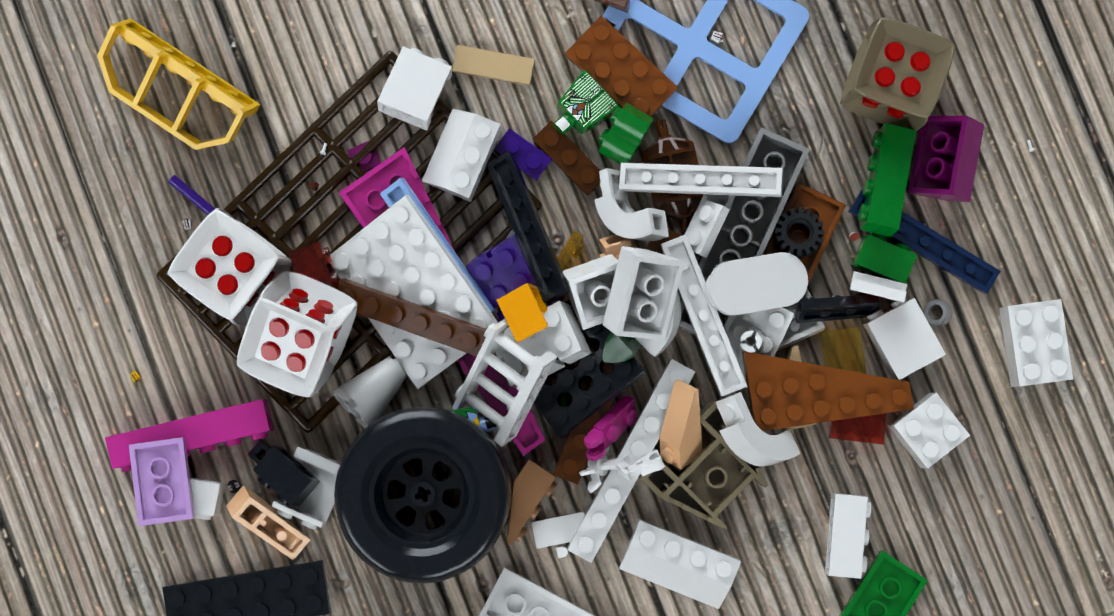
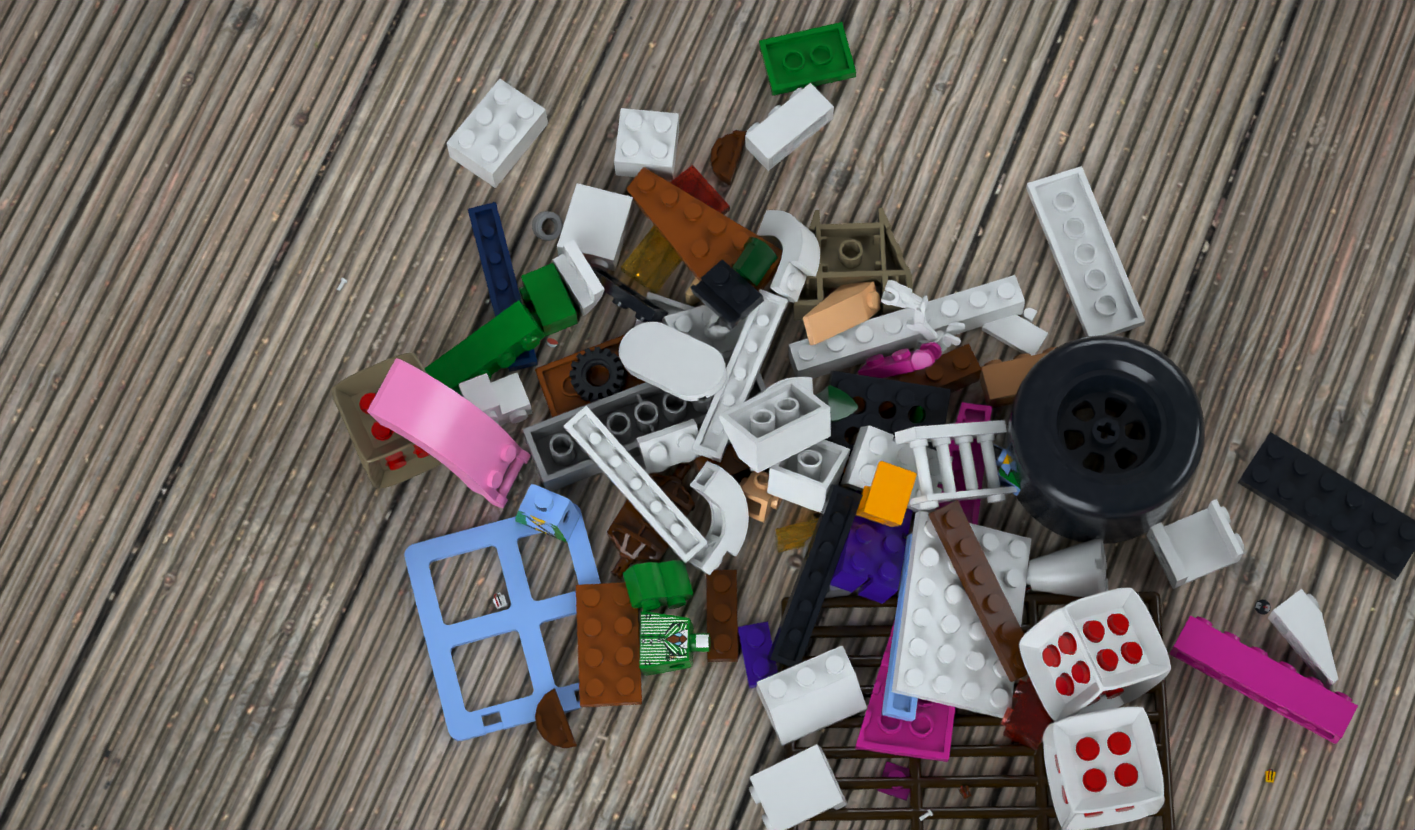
camera: 140 degrees left, 15 degrees down
lavender plate [129,437,195,526] -> none
light nougat slope [226,485,310,560] -> none
black brick [248,439,320,506] -> none
tan tile [452,45,535,86] -> none
white slope [619,518,741,609] -> none
magenta slope [907,116,984,202] -> none
none -> bright pink windscreen [367,358,531,508]
none -> white brick [459,373,532,426]
none -> light blue torso [515,484,580,543]
none -> black plate [690,259,764,329]
none -> reddish brown tile [710,130,747,186]
none -> dark green tile [732,237,778,286]

